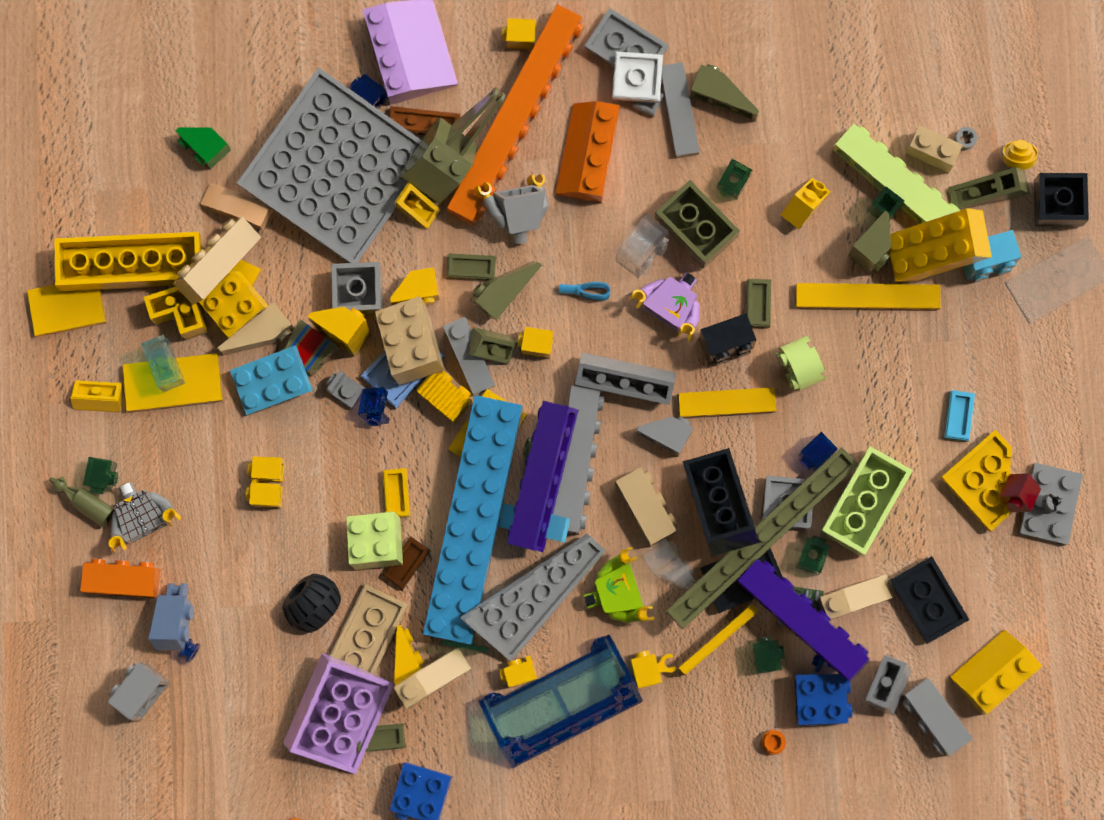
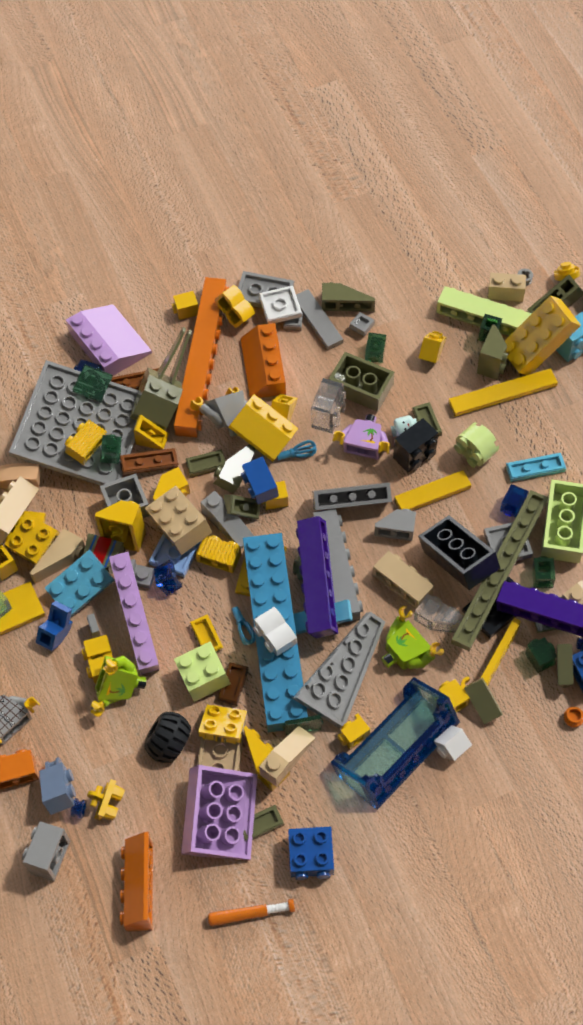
camera: 25 degrees left, 20 degrees down
none -> blue brick [35,601,73,651]
none -> yellow brick [65,419,107,465]
none -> clear green piece [73,364,113,402]
none -> light grey tile [87,613,101,638]
none -> yellow hips [87,779,125,821]
none -> lime torso [90,656,146,717]
none -> clear green brick [100,434,122,464]
none -> lavender brick [109,552,160,675]
none -> dark orange tile [119,448,179,475]
none -> orange slope [120,832,153,931]
none -> yellow hinge [198,704,247,745]
none -> yellow brick [215,285,255,328]
none -> yellow slope [228,394,298,462]
none -> dark azure piece [231,606,256,645]
none -> blue brick [240,456,279,504]
none -> white brick [253,607,298,656]
none -> yellow slope [271,394,298,422]
none -> light grey plate [350,312,375,336]
none -> light aqua head [391,415,417,437]
none -> white brick [434,725,472,761]
none -> olive tile [464,678,503,724]
none -> medium azure tile [506,453,566,482]
none -> olive slope [557,644,573,688]

